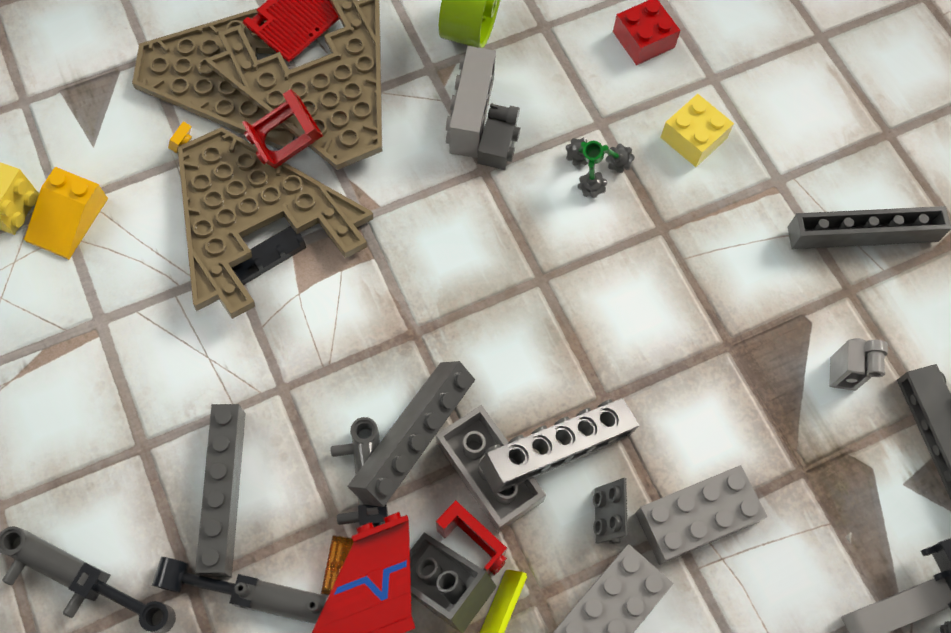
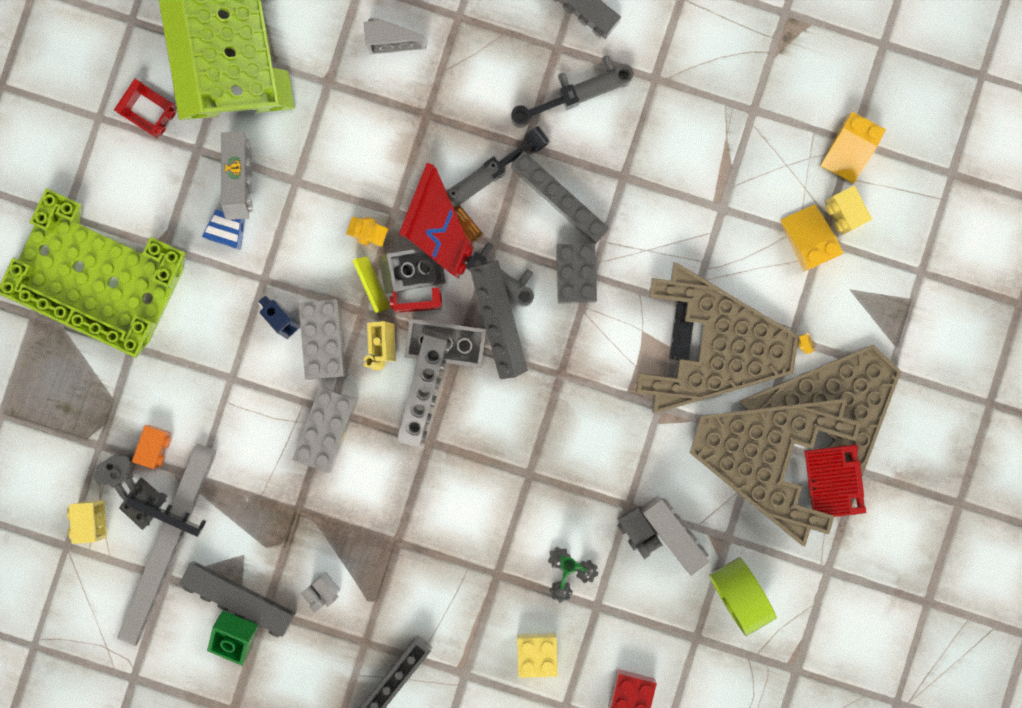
camera: 135 degrees right, 20 degrees up
red panel [242,89,323,169] -> none
dark grey hinge [593,478,628,544] -> none
none -> light yellow hinge [363,321,396,371]
none -> dark grey brick [556,243,597,304]

